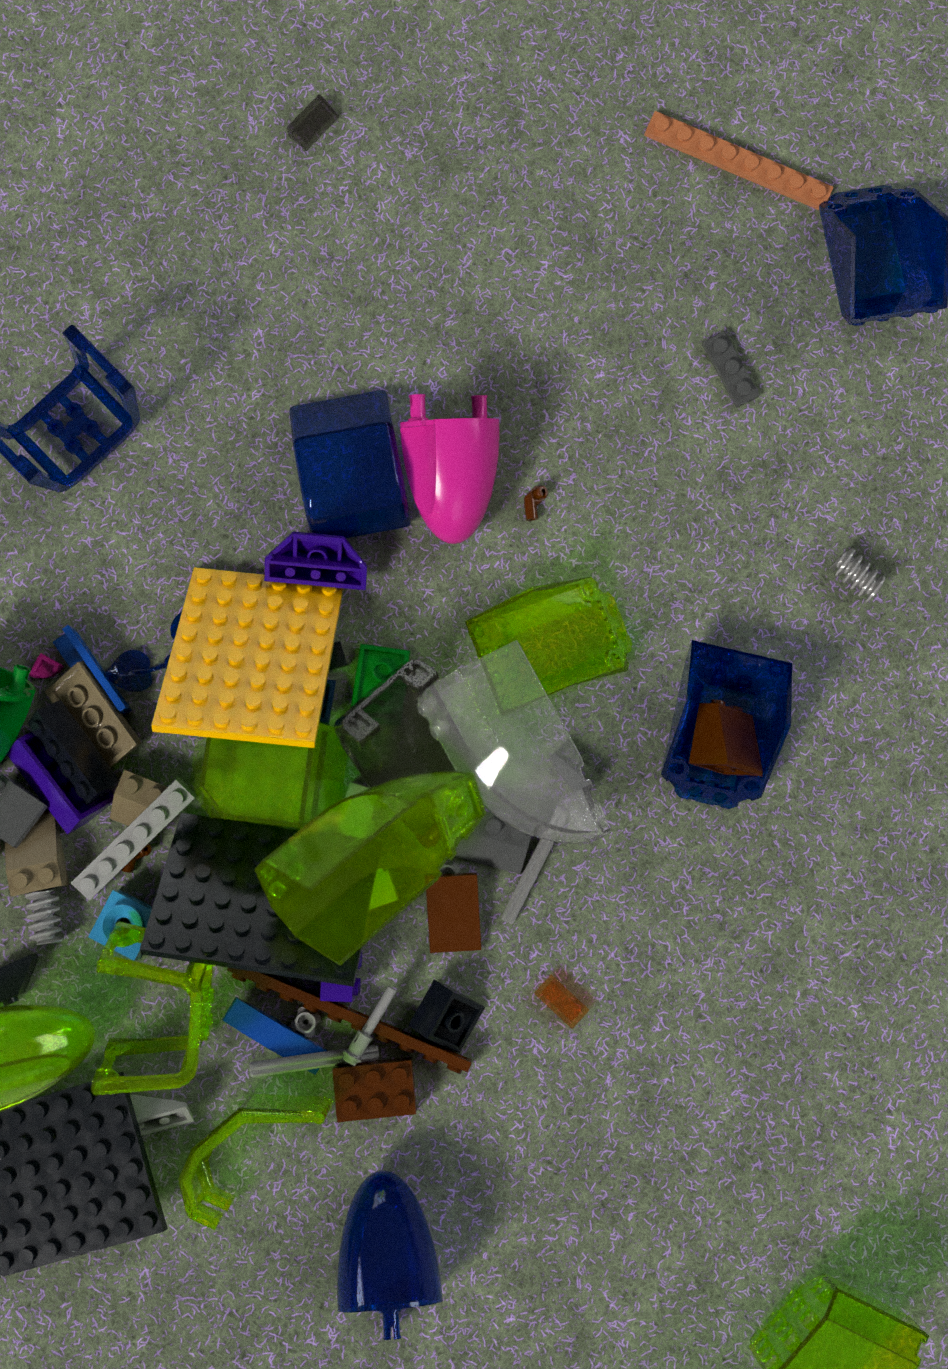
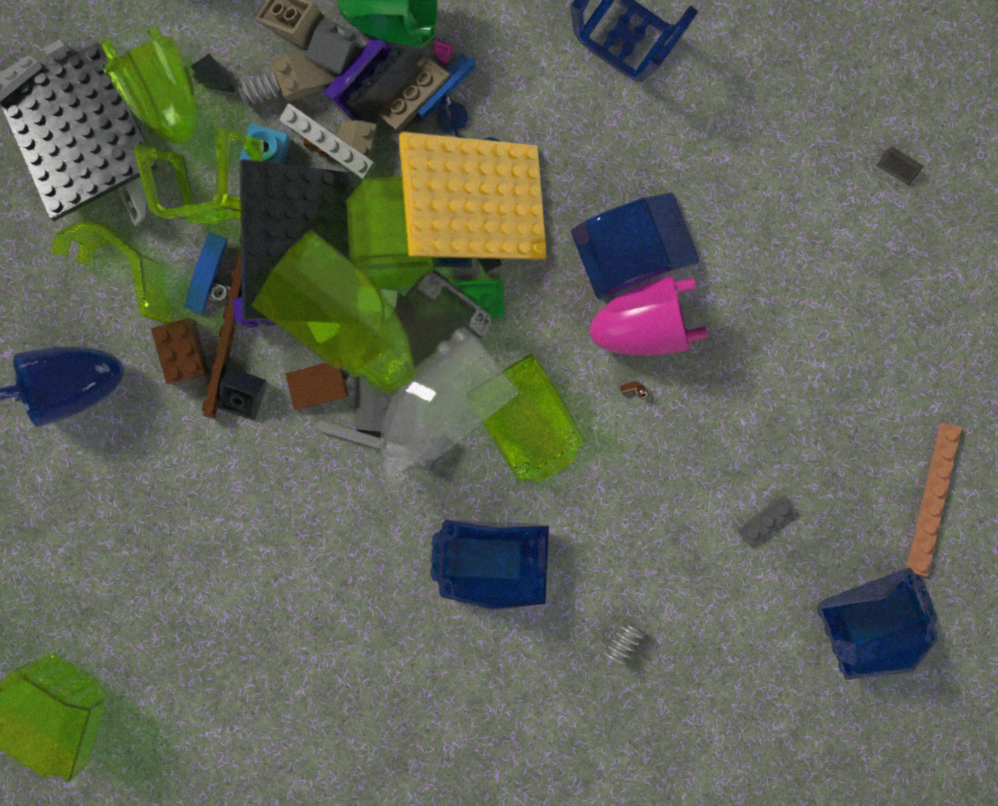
camera: 80 degrees right, 5 degrees up
light grey axle [249,1044,379,1078] -> none
dark purple wedge [264,531,367,590] -> none
light grey pin [342,986,397,1066] -> none
clear orange plate [534,974,589,1029] -> none
reddish brown slope [689,699,763,776] -> none

